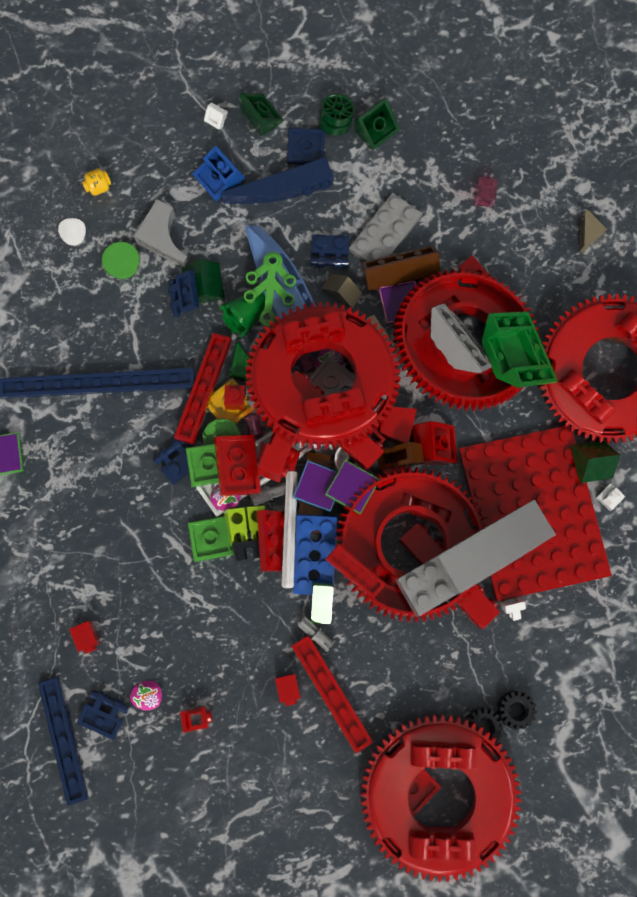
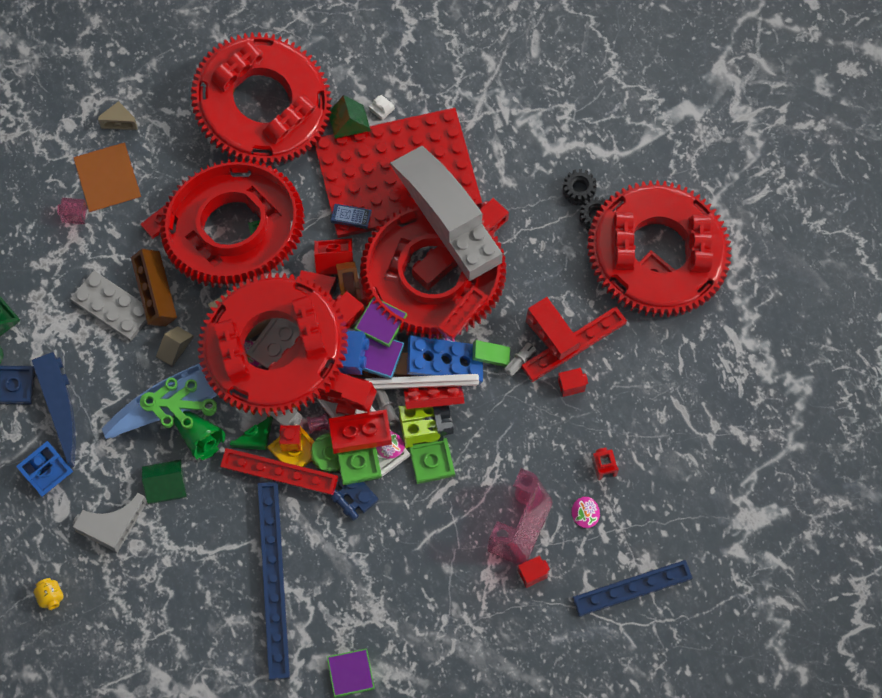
camera: 85 degrees left, 10 degrees down
white sticker [58,218,86,246] -> none
dark blue plate [77,690,130,740] -> none
bright green tile [102,242,140,279] -> none
dark blue plate [168,270,199,317] -> none
dark blue plate [311,234,349,268] -> none
dark purple tile [378,281,416,325] -> none
light grey wedge [431,303,492,373] -> none
green slope [482,312,558,388] -> none
white tile [500,597,526,621] -> none
none -> dark orange sticker [73,142,141,212]
none -> tile [331,204,372,229]
none -> blue brick [338,331,369,375]
none -> clear pink windscreen [488,468,553,565]
none -> red wedge [526,297,580,360]

